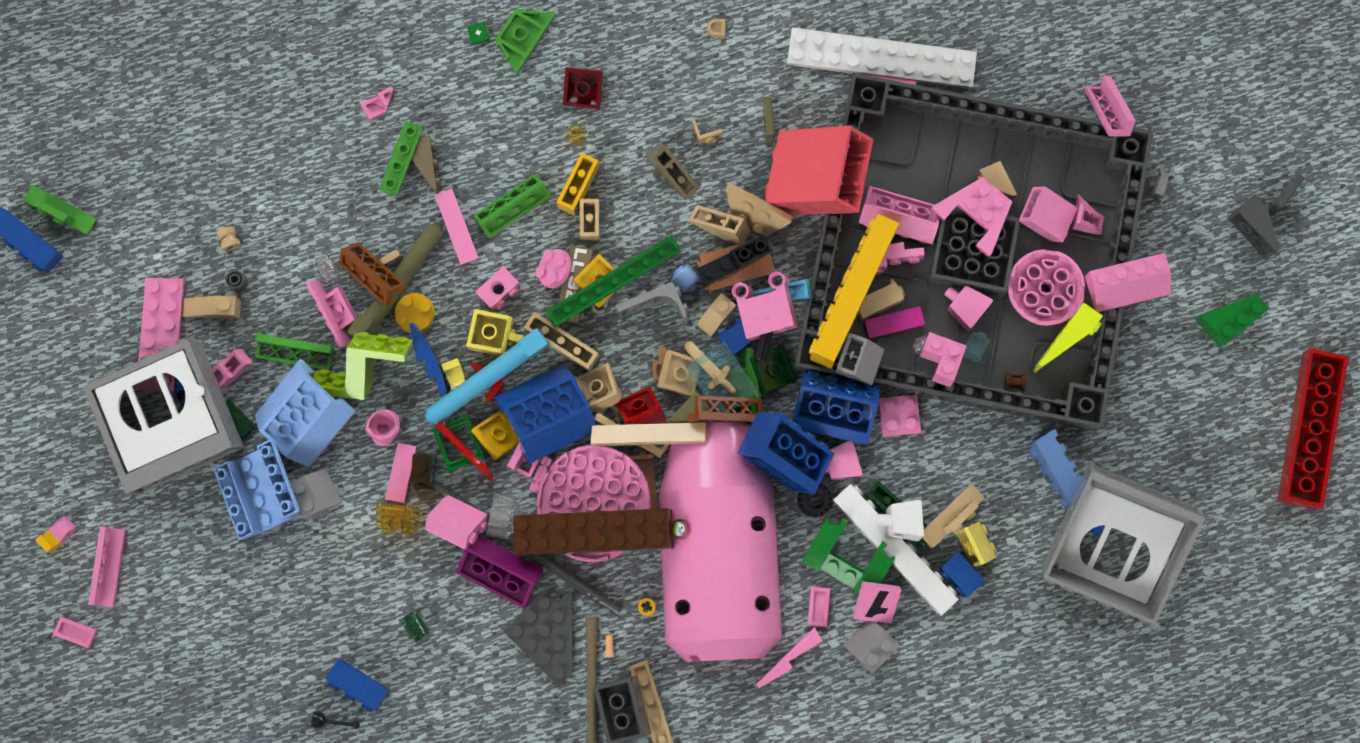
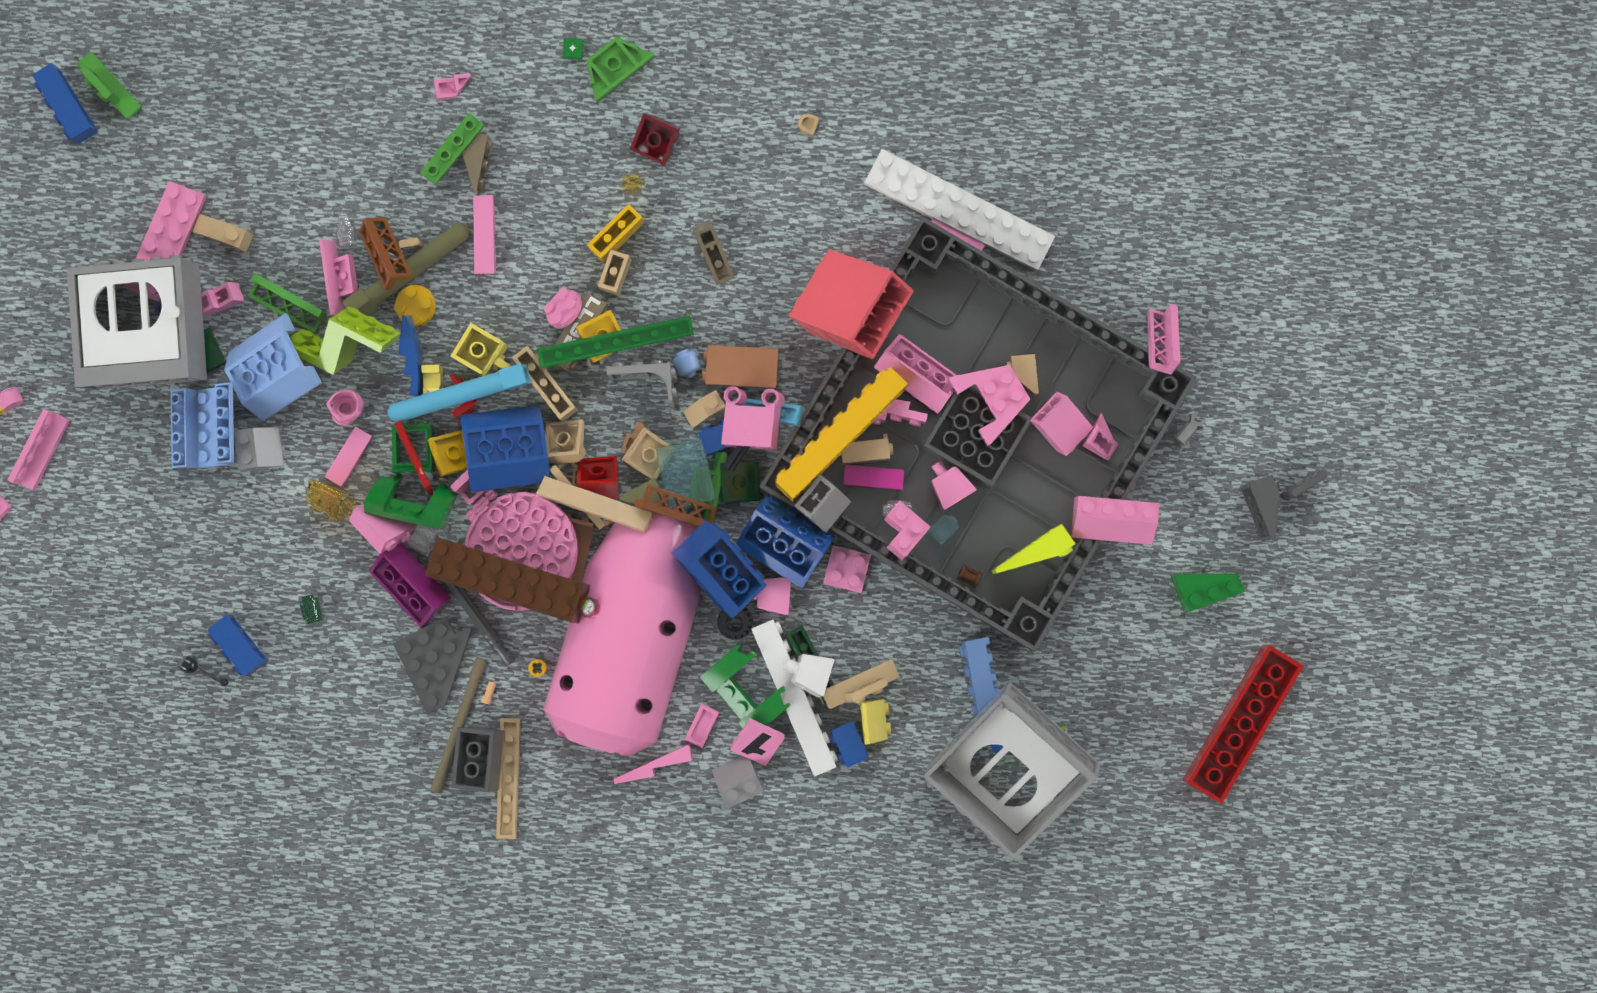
camera: 20 degrees right, 5 degrees up
tan wheel [216,226,241,252] -> none
dark grey wheel [225,270,248,292] -> none
dark brown torso [411,453,436,490] -> none
bright green fence [473,174,551,239] -> none
bright pink brick [475,266,520,311] -> none
tan sword [684,341,736,395] -> none
tan slope [689,205,751,245] -> none
tan bracket [692,119,723,144] -> none
black slope [695,235,773,288] -> none
tan wing [726,182,794,237] -> none
olive tile [763,98,774,145] -> none
bright pink brick [1008,249,1085,326] -> none
none -> green wedge [364,474,458,529]

